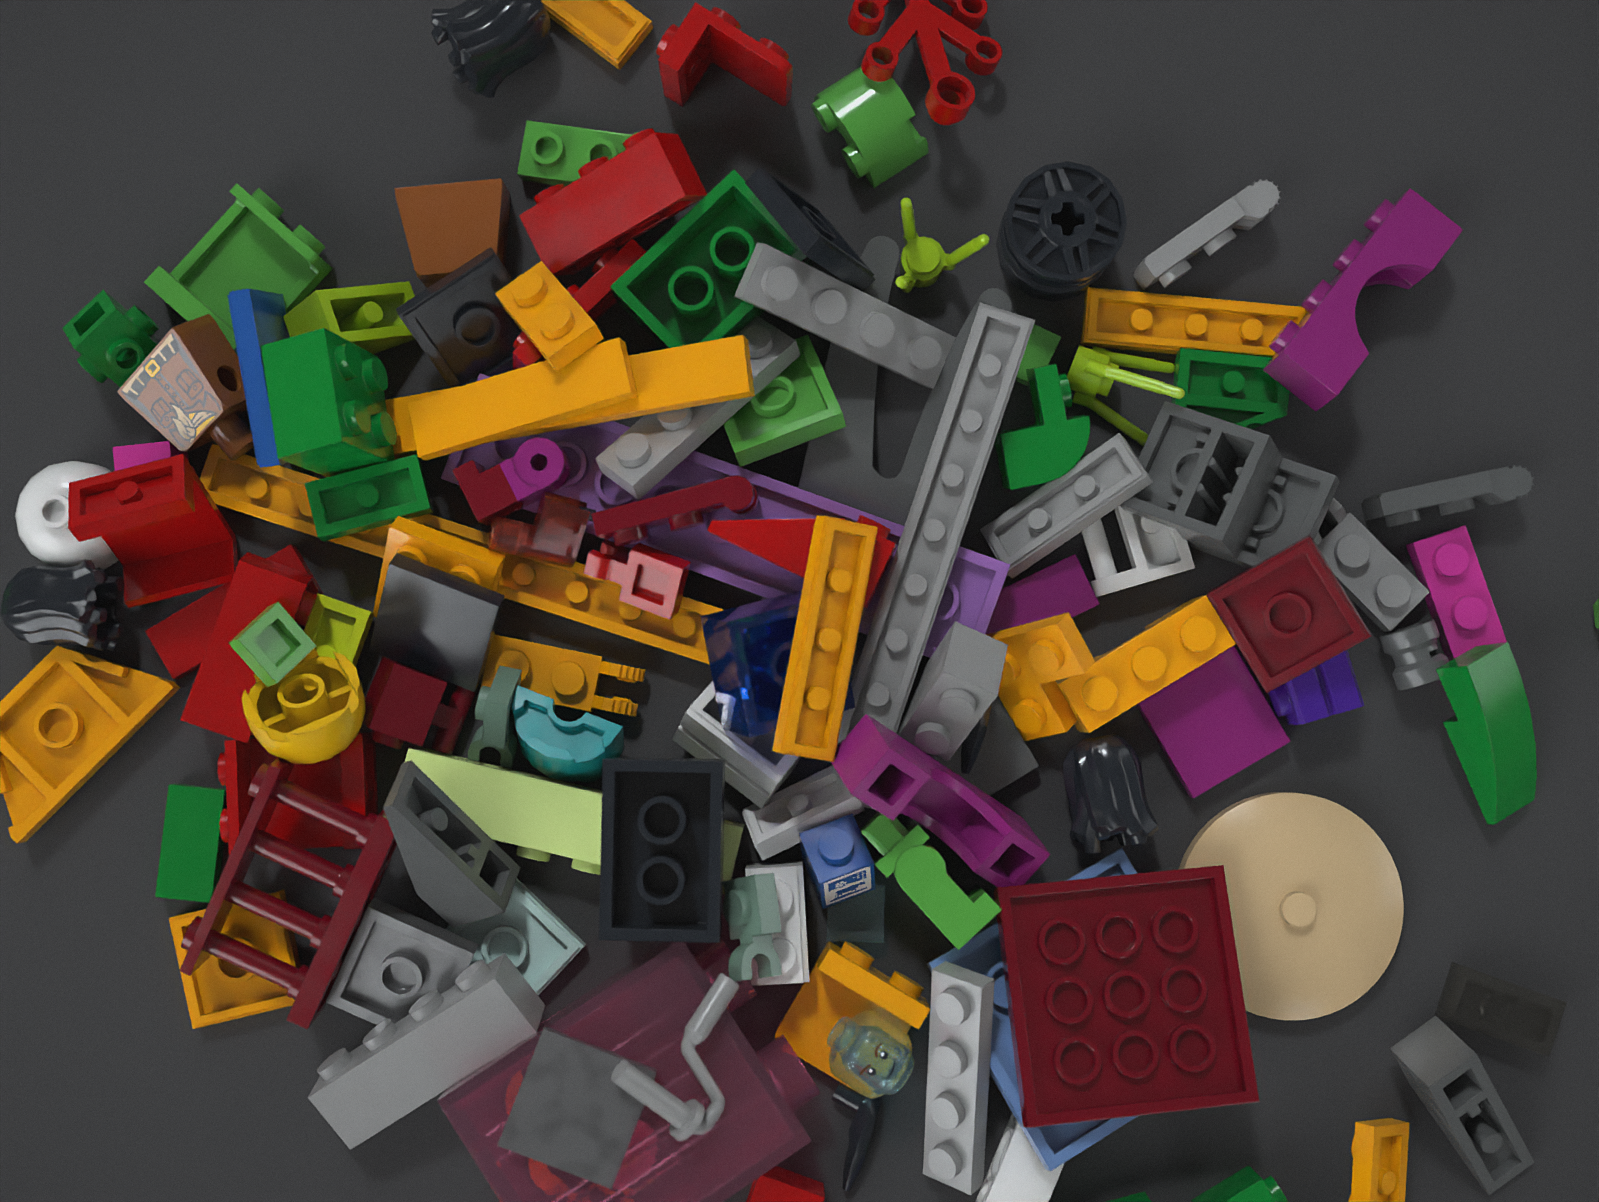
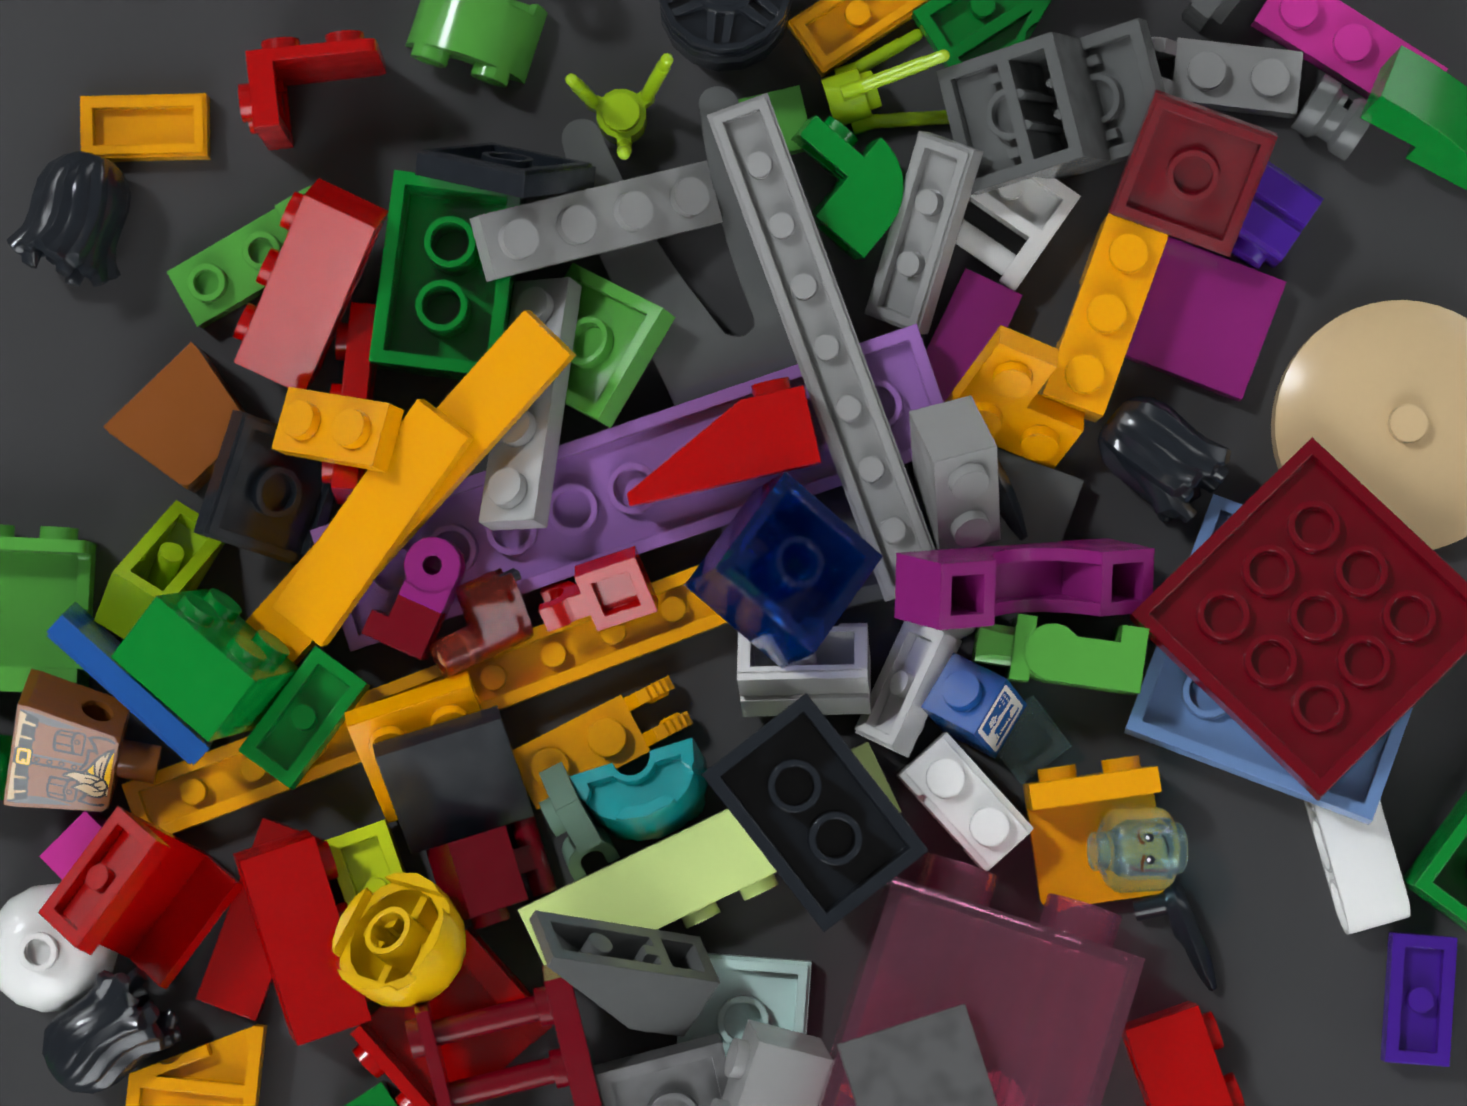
camera: 35 degrees left, 0 degrees up
bright green plate [228,602,316,687] -> none
dark red plate [591,475,759,546] -> none
light grey piece [611,973,740,1141] -> none
sand green plate [723,873,782,981] -> none
light orange tile [772,515,878,762] -> none
light grey plate [923,961,995,1195] -> none

